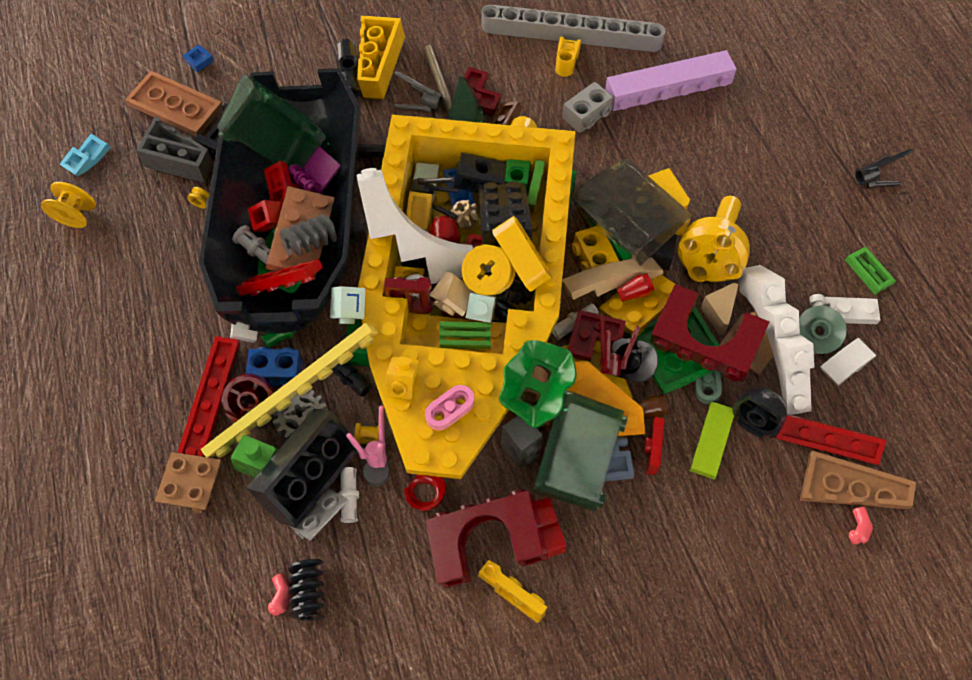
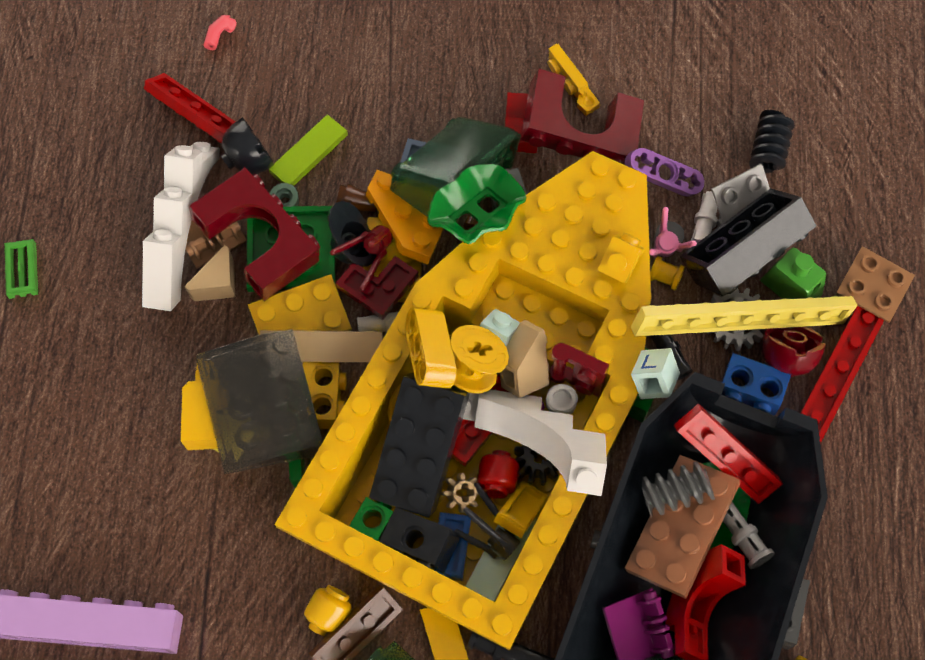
camera: 155 degrees left, 5 degrees up
coral arm [268,573,293,616] -> none
bright pink plate [425,385,474,430] -> none
bright green tile [440,321,491,349] -> none
bright green tile [528,160,545,212] -> none
light grey brick [562,82,613,133] -> none
red cone [617,273,655,302] -> none
red plate [644,417,665,475] -> none
yellow piece [678,196,750,282] -> none
sand green dish [799,305,847,354] -> none
medium nougat wing [800,451,916,509] -> none
white plate [809,294,880,324] -> none
white slope [820,338,876,386] -> none
none -> medium lavender beam [625,148,704,196]

